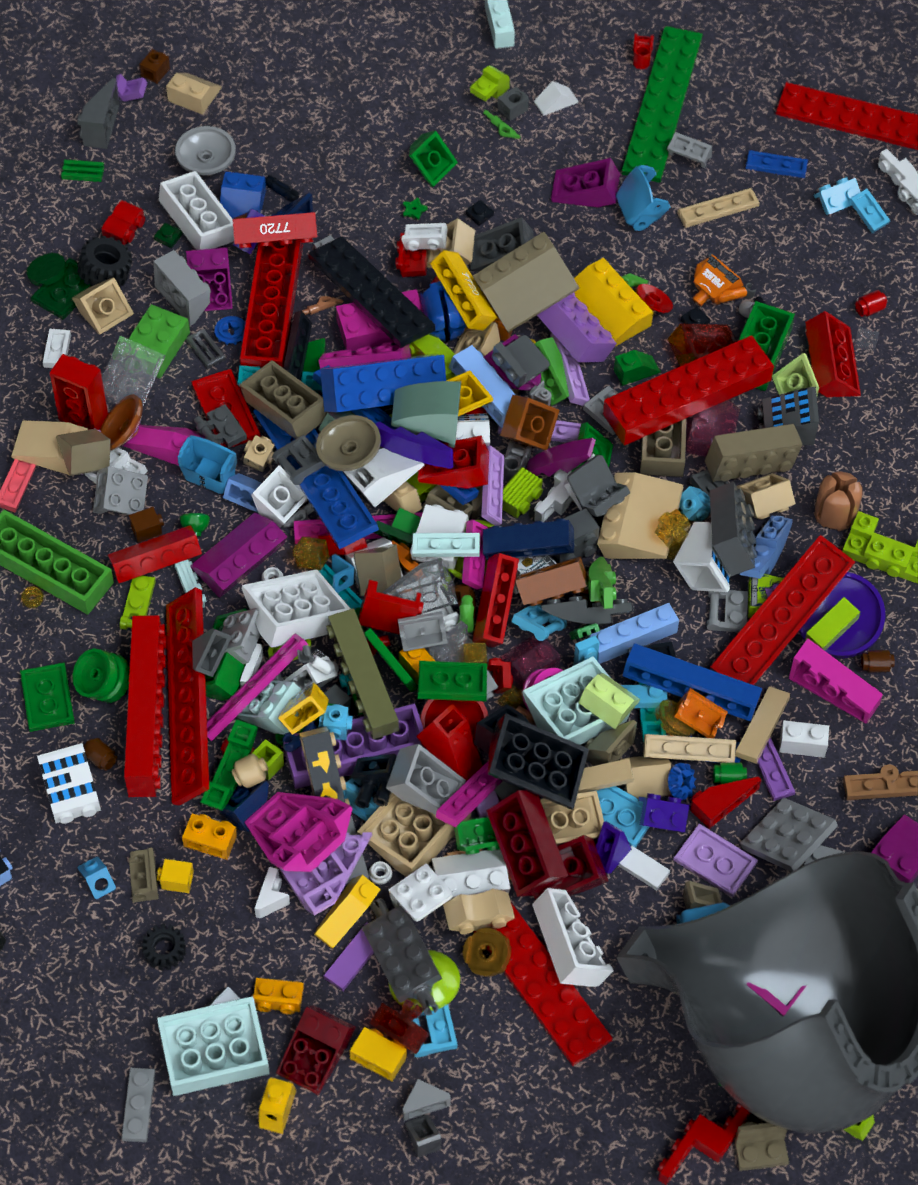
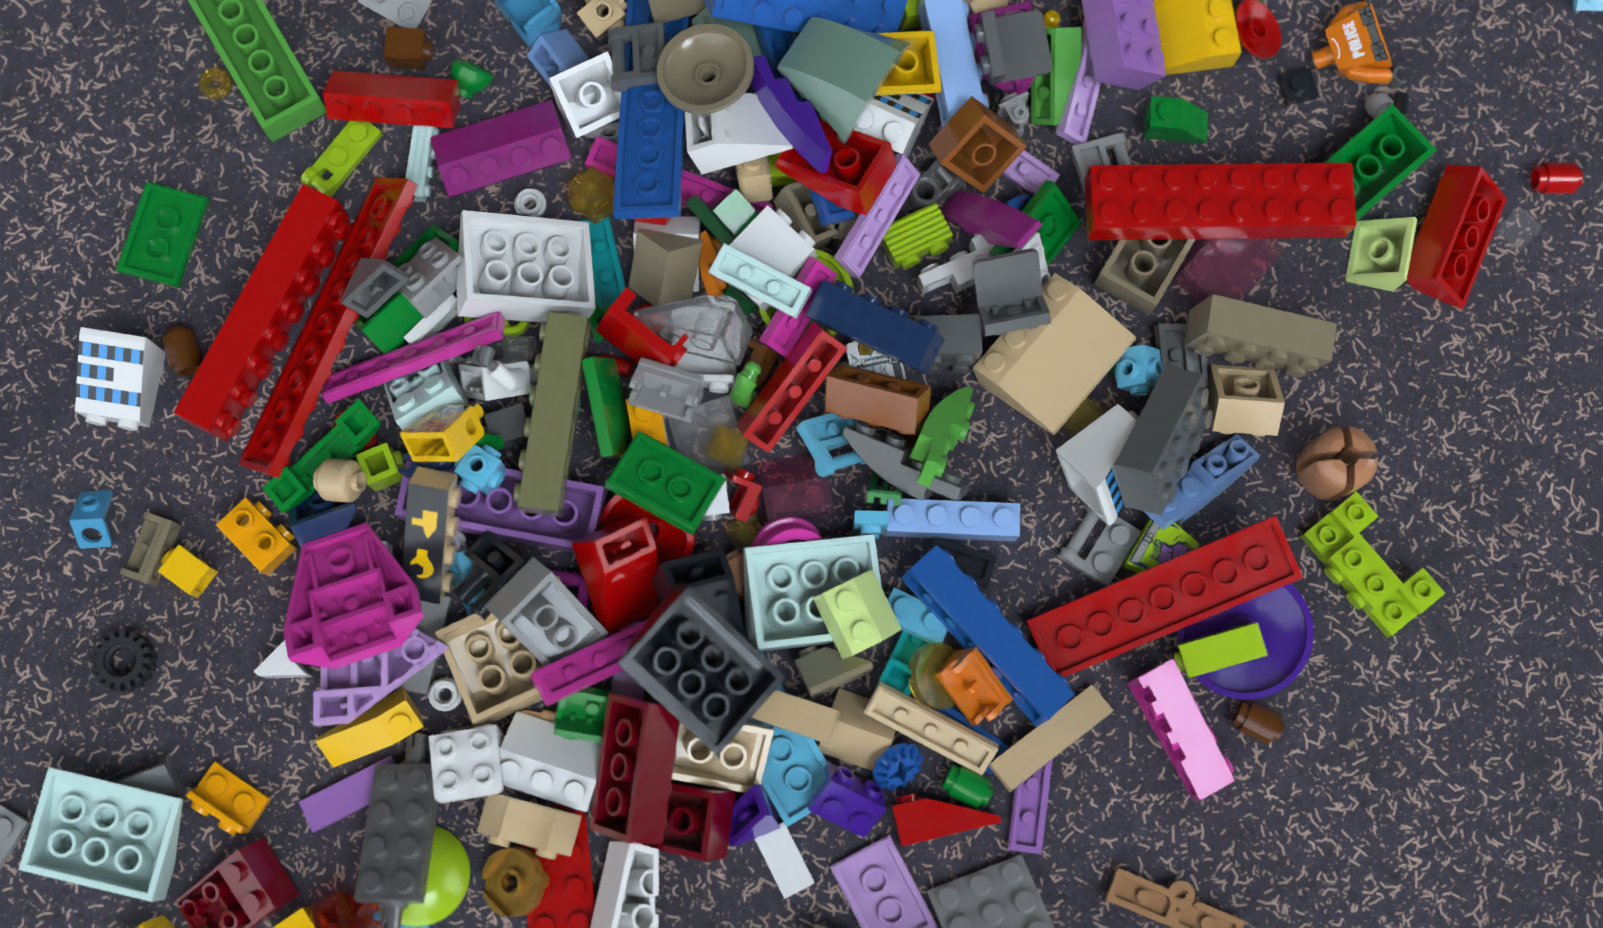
camera: 25 degrees right, 20 degrees up
green wheel [72,648,130,703] -> none
dark azure bracket [332,554,354,593] -> none
clear yellow brick [655,509,691,548] -> none
clear red slope [667,324,736,366] -> none
dark grey slope [757,387,819,445] -> none
white piece [779,721,829,758] -> none

